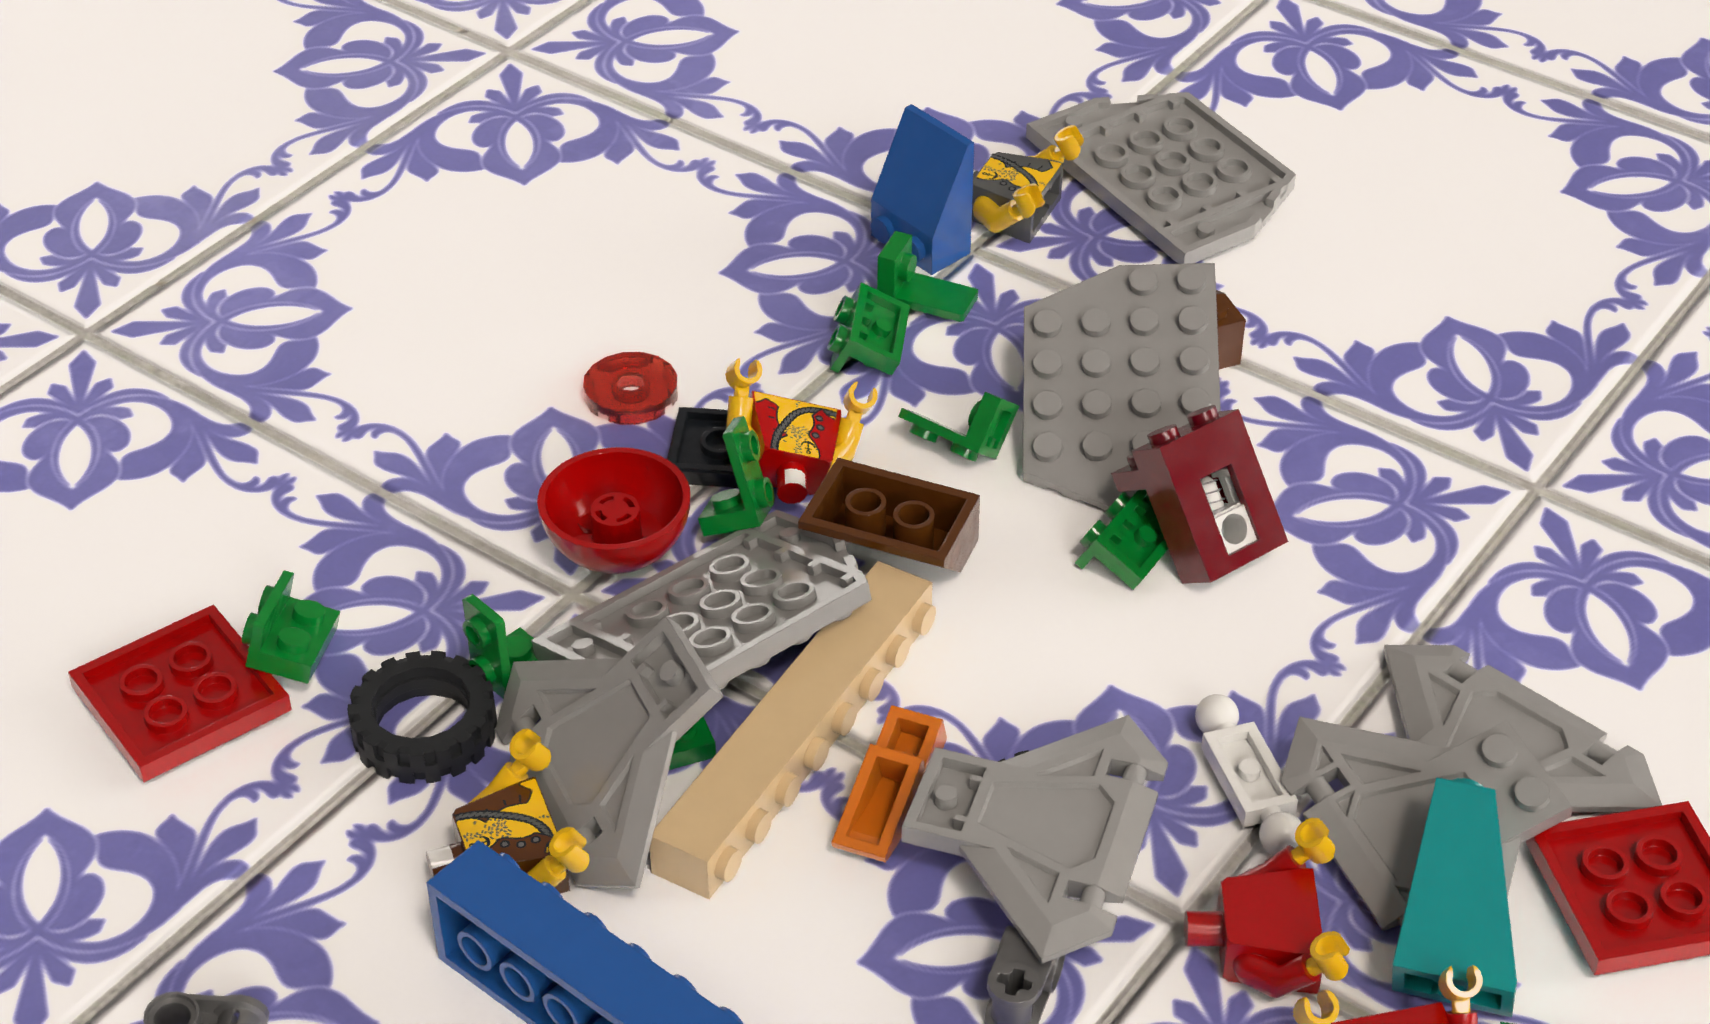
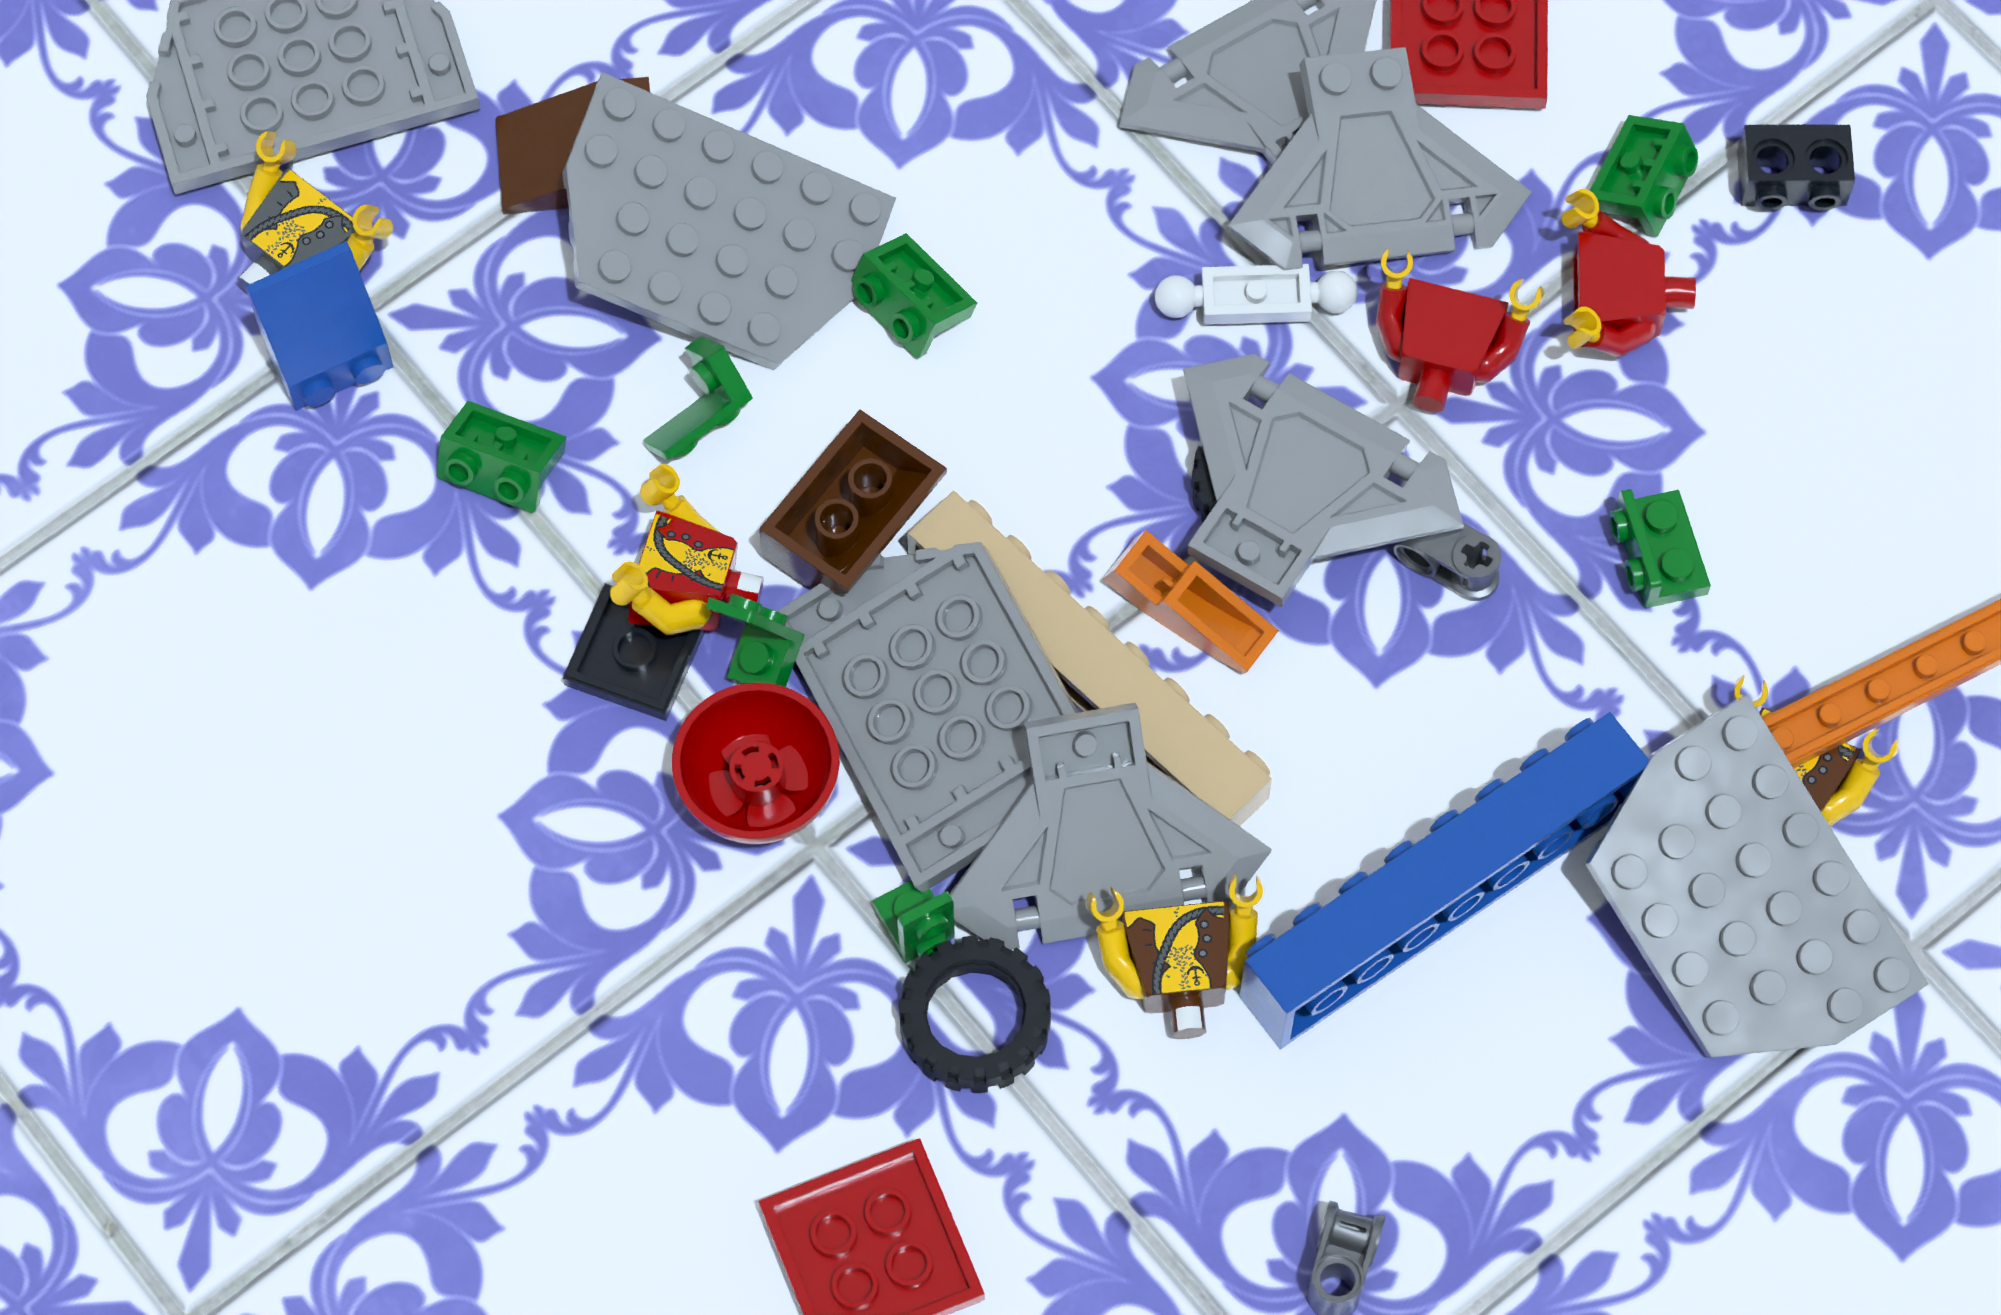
camera: 75 degrees left, 25 degrees up
green bracket [242,570,341,684] -> none
clear red tile [583,352,678,425] -> none
green bracket [877,231,978,322] -> none
dark red brick [1111,405,1289,584] -> none
teal slope [1392,777,1517,1018] -> none

